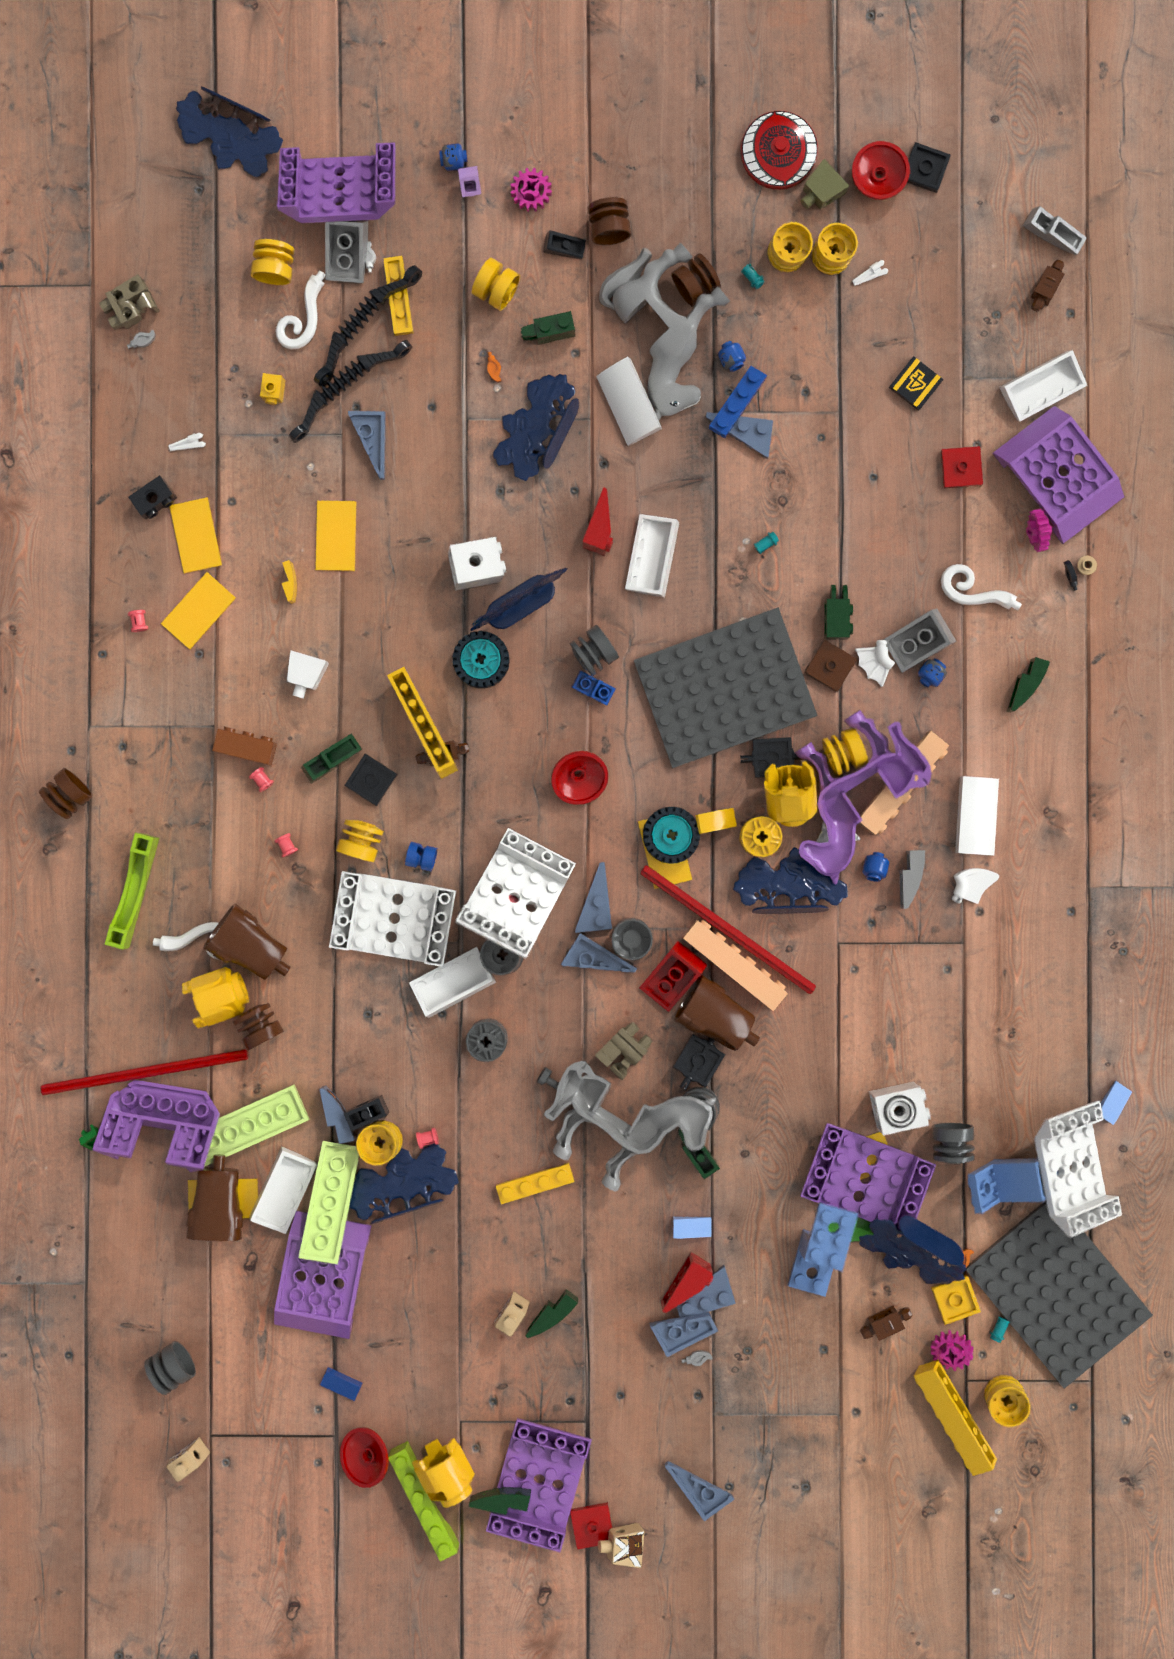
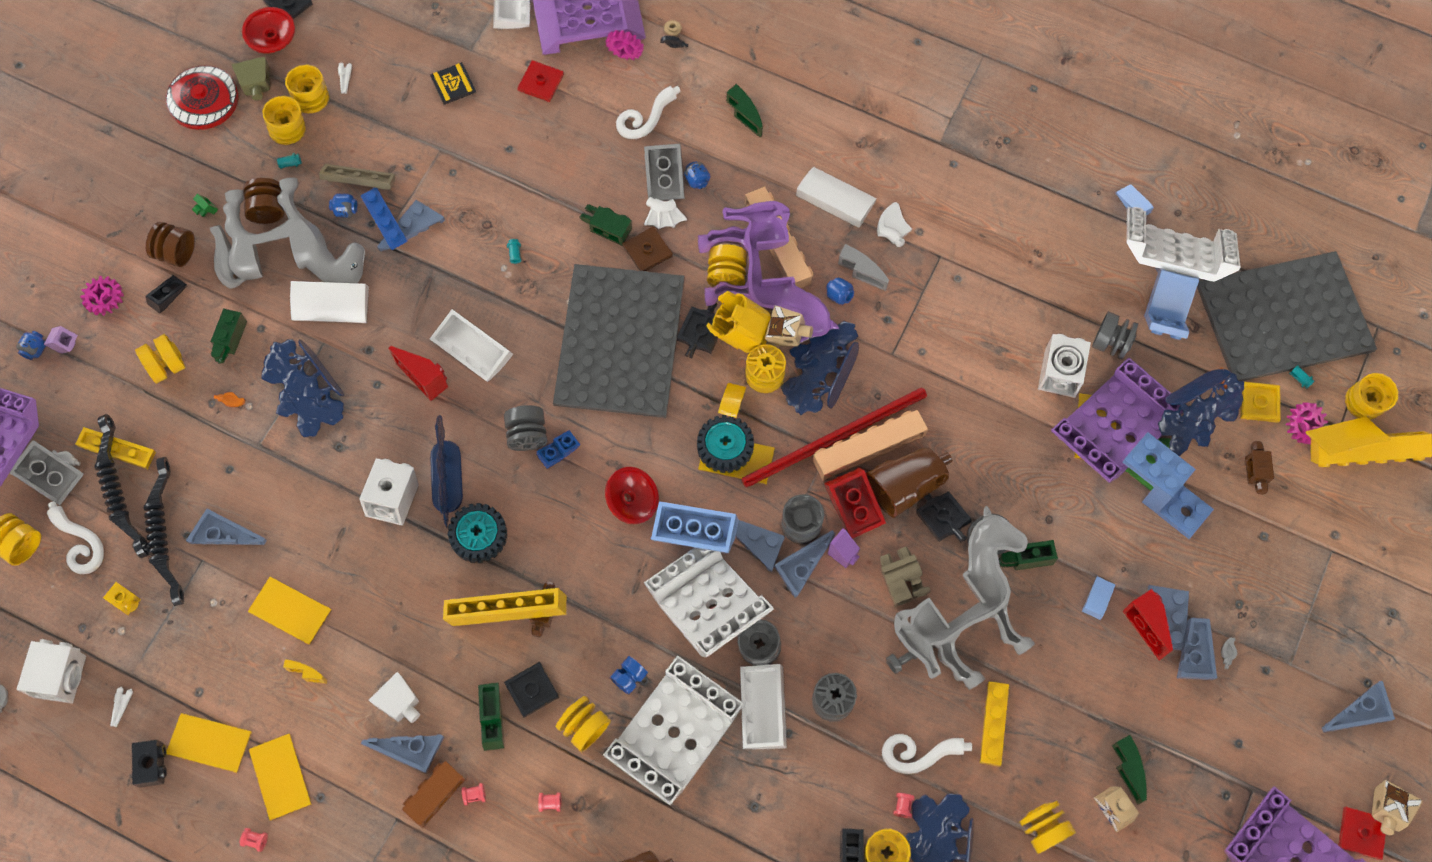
camera: 65 degrees left, 20 degrees down
none -> white brick [17,639,86,703]
none -> green tile [192,193,219,217]
none -> dark tan plate [319,164,396,190]
none -> sand blue wing [361,734,444,774]
none -> light blue slope [651,501,739,553]
none -> torso [765,306,813,346]
none -> medium lavender slope [828,529,860,568]
none -> white plant [882,734,972,774]
none -> yellow wheel [1019,800,1076,854]
none -> yellow piece [1305,416,1391,456]

